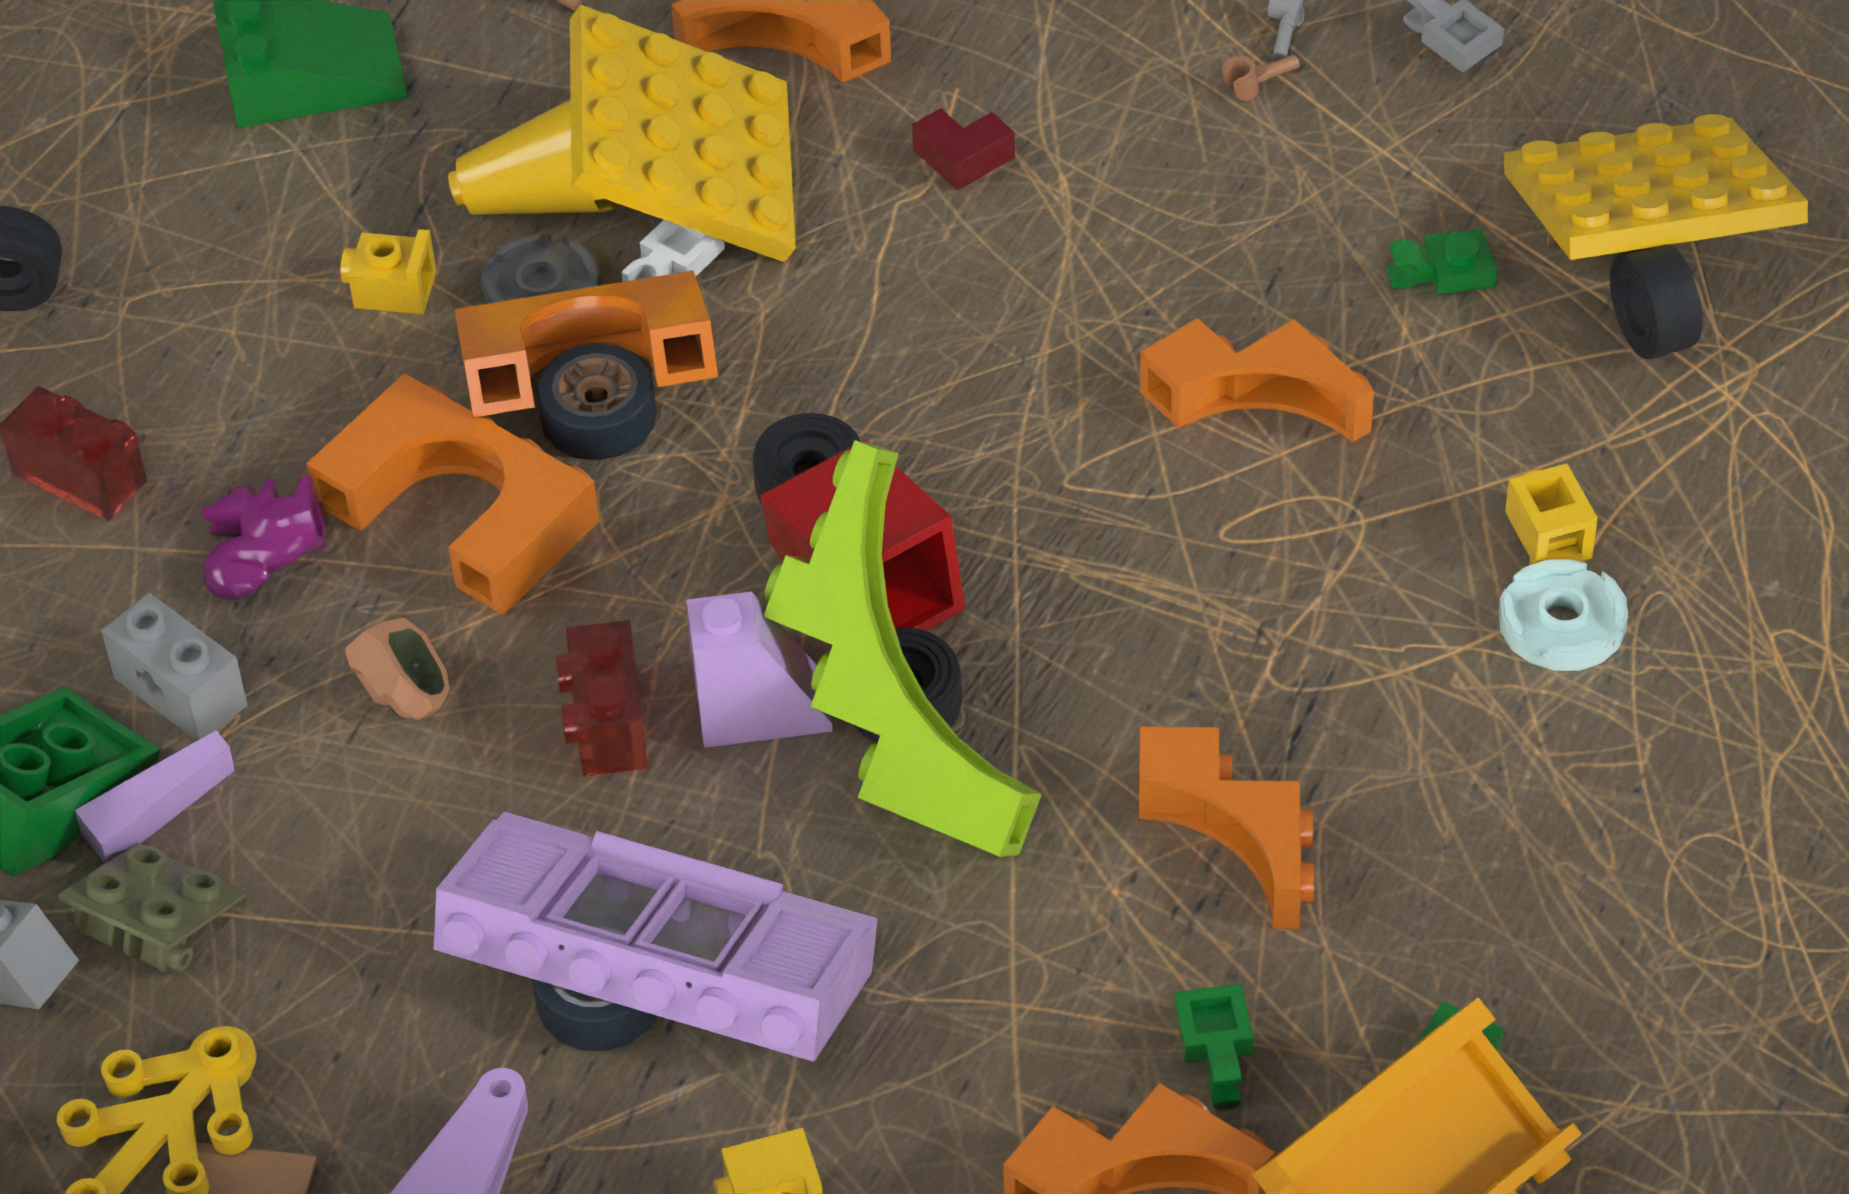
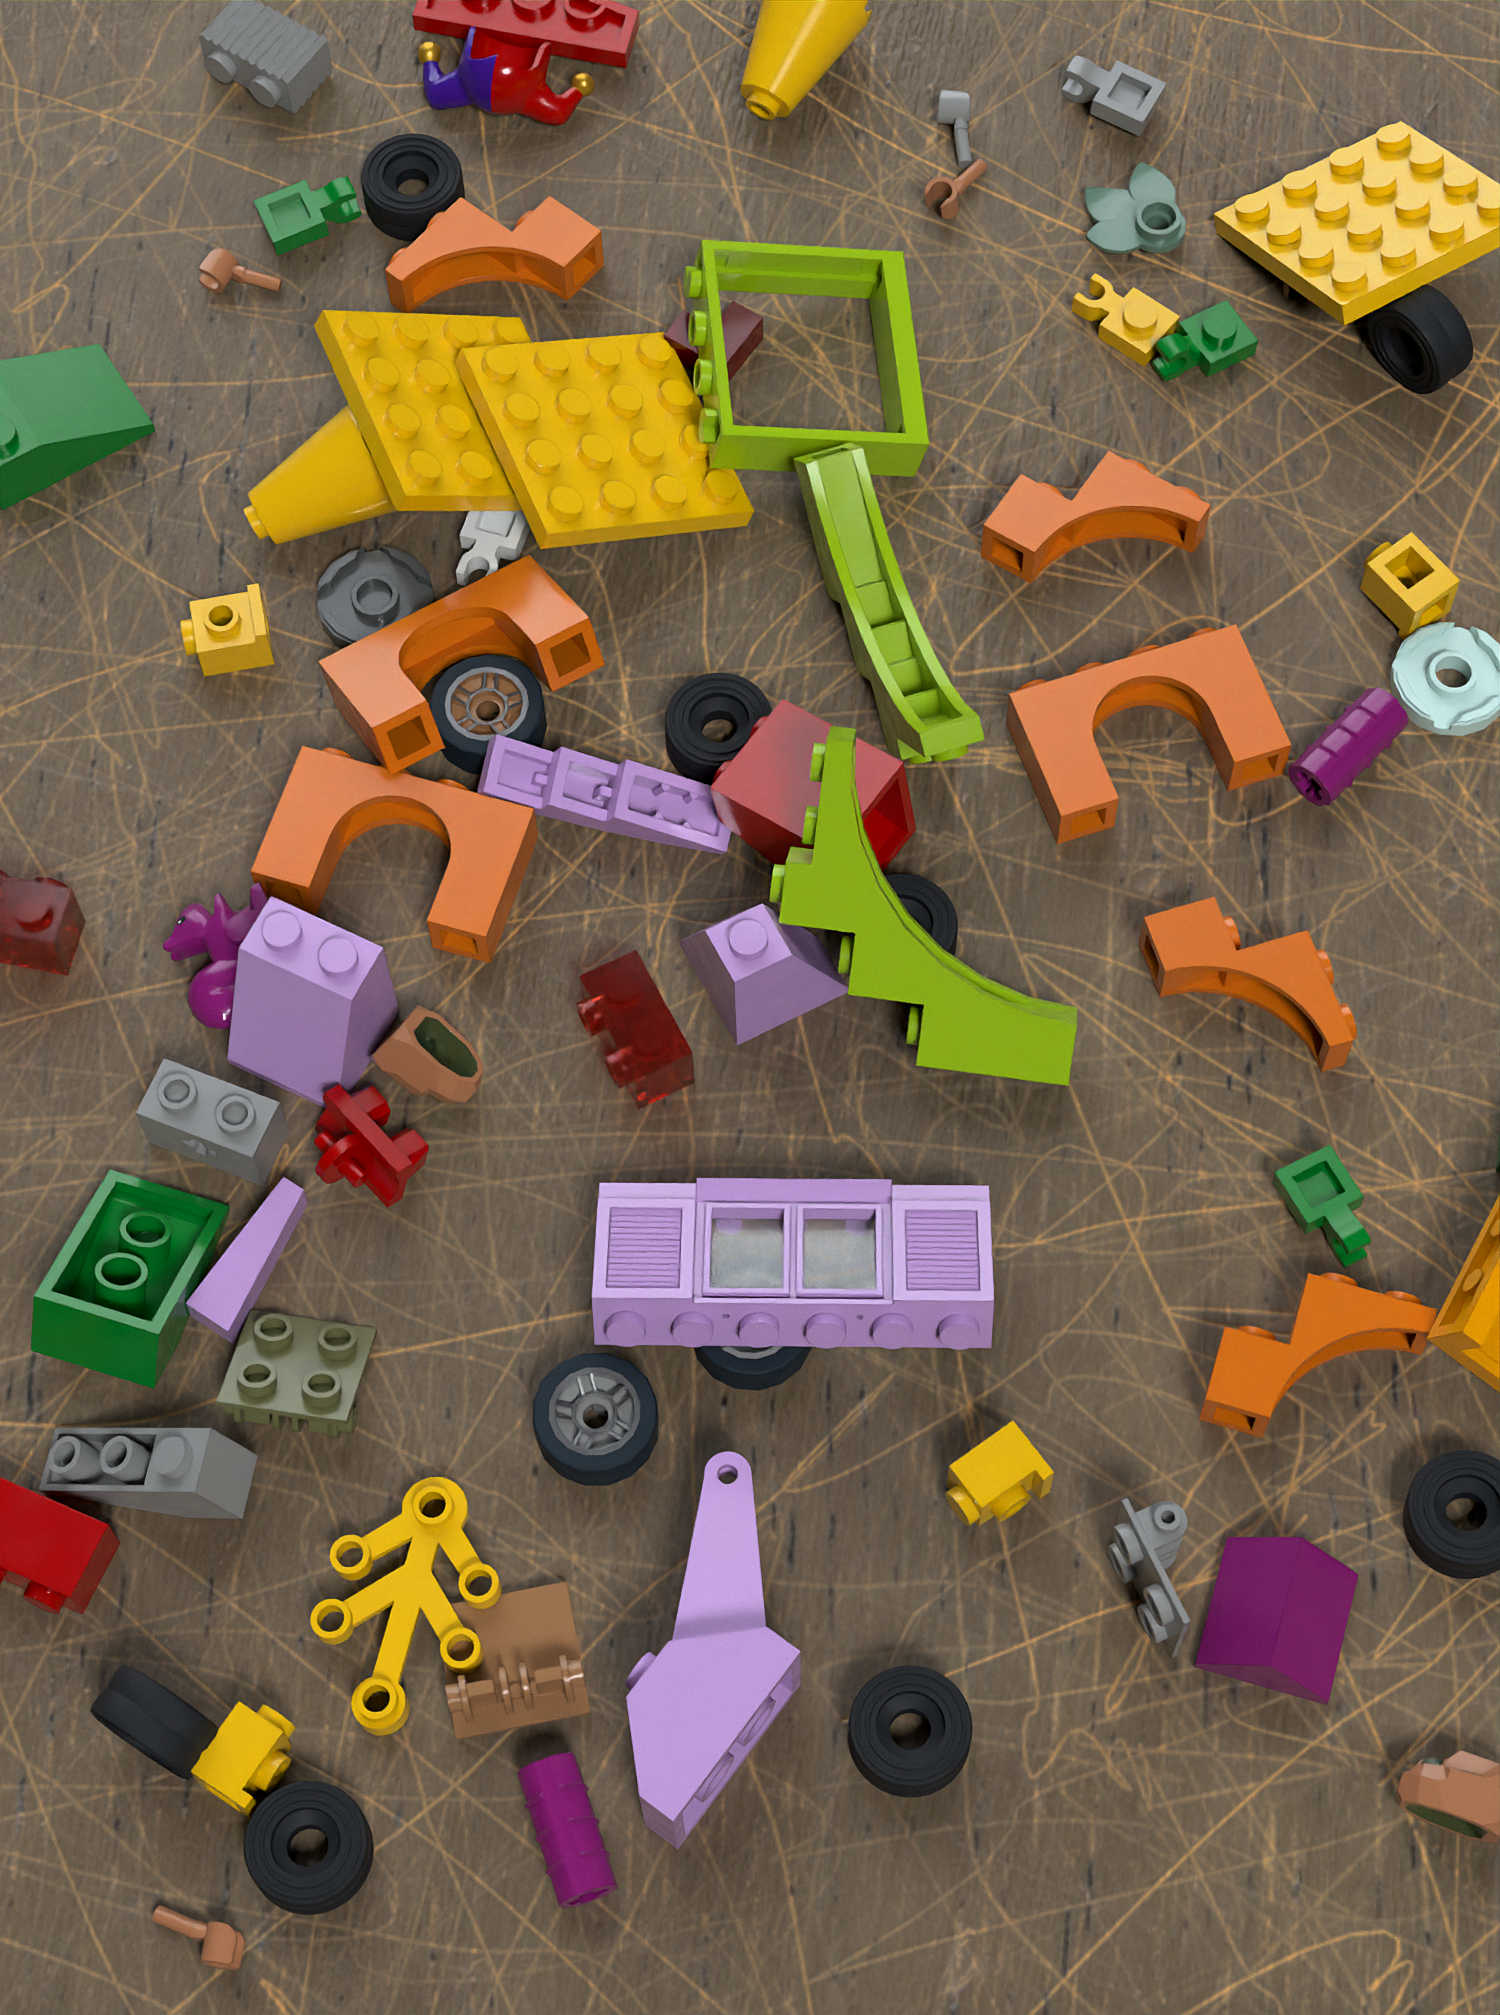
camera: 20 degrees left, 15 degrees up
none -> lavender slope [227,896,399,1109]
none -> red hips [314,1084,429,1208]
none -> yellow plate [455,332,755,549]
none -> lavender slope [477,734,731,854]
none -> wheel [533,1353,659,1486]
none -> lime window [683,240,929,477]
none -> lime arch [793,443,985,764]
none -> orange arch [1006,624,1292,844]
none -> yellow plate [1072,273,1180,367]
none -> sand green plate [1084,162,1186,254]
none -> magenta axle [1288,687,1409,806]

